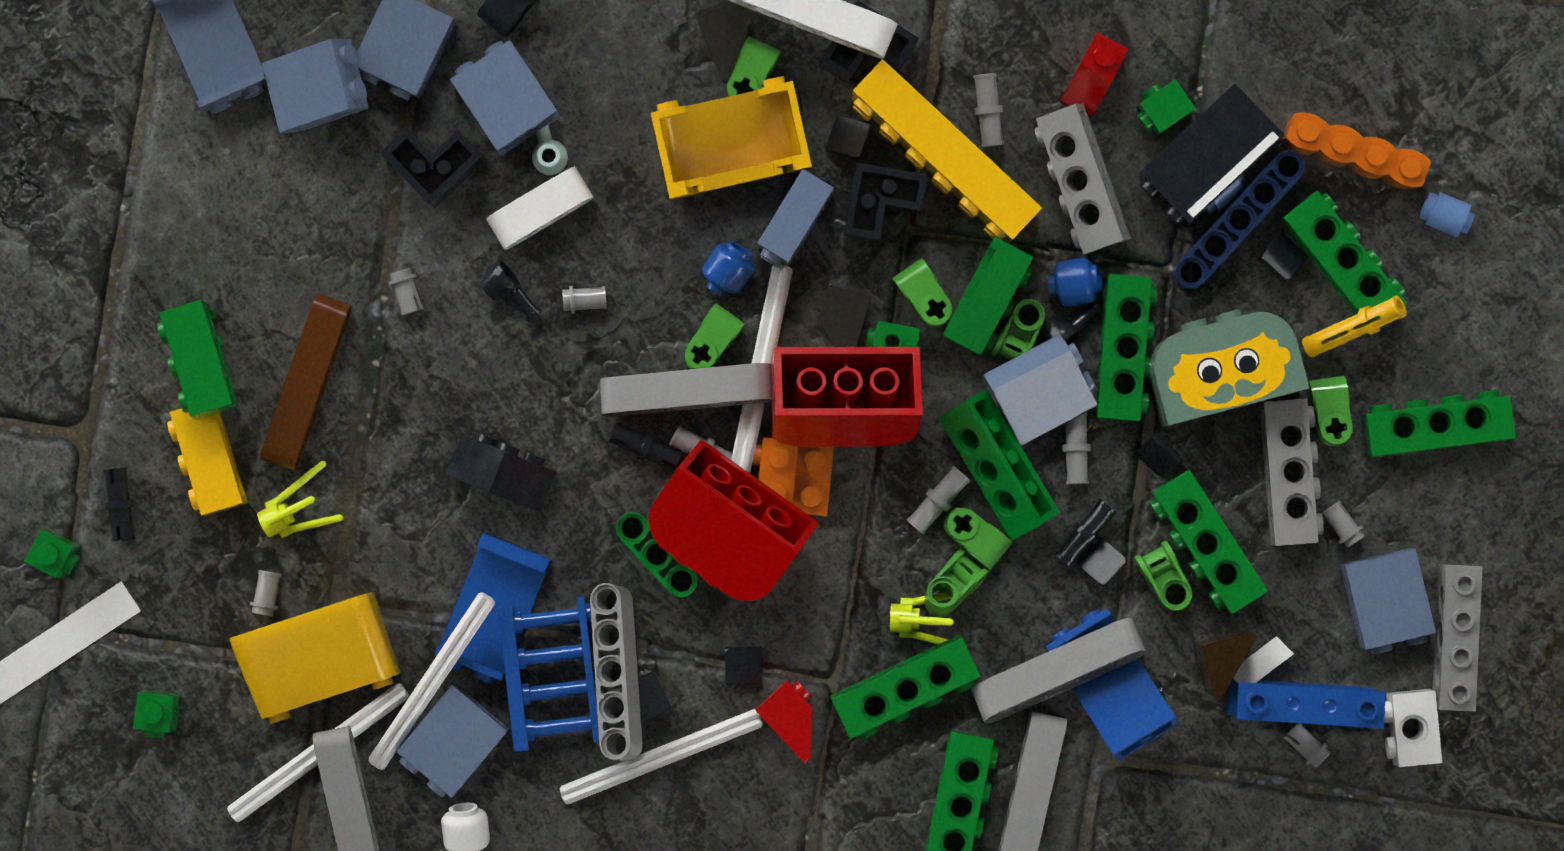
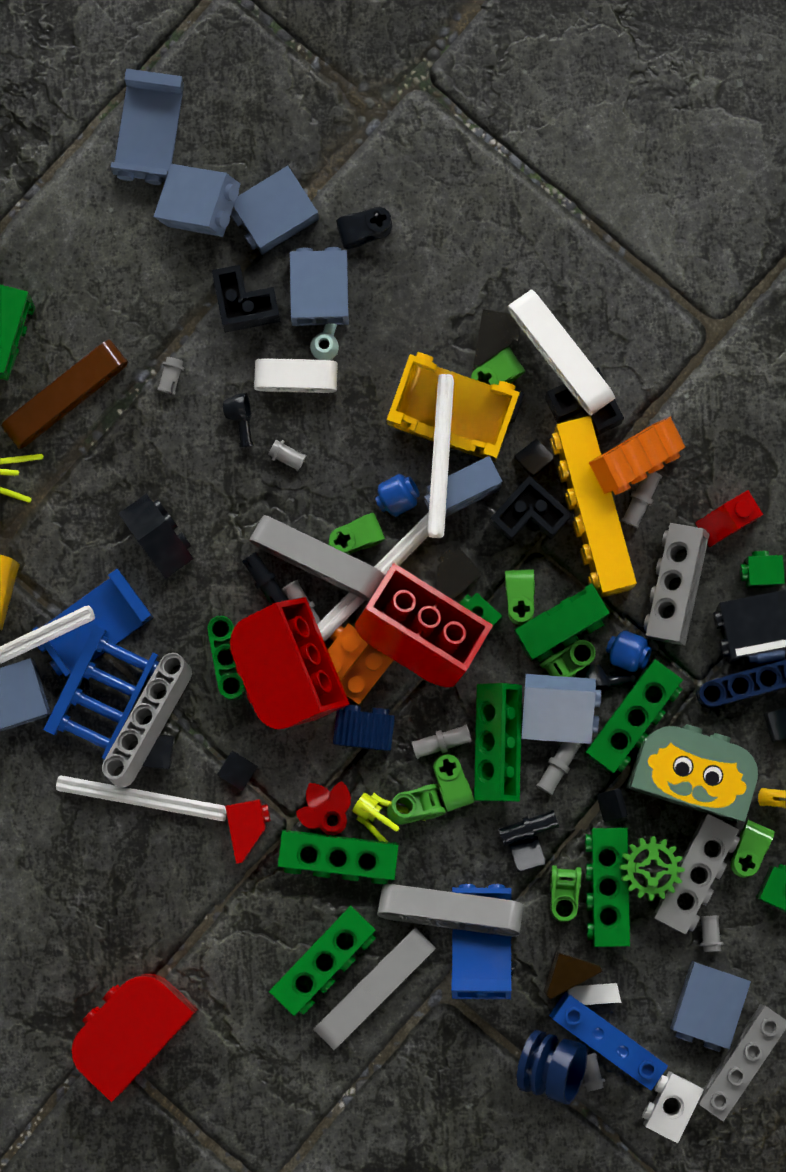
camera: 30 degrees right, 5 degrees down
none -> red plate [296,781,351,835]
none -> dark blue brick [333,705,395,751]
none -> white axle [428,374,454,538]
none -> dark blue wheel [517,1030,588,1104]
none -> orange brick [589,416,685,495]
none -> bright green gear [619,836,685,901]

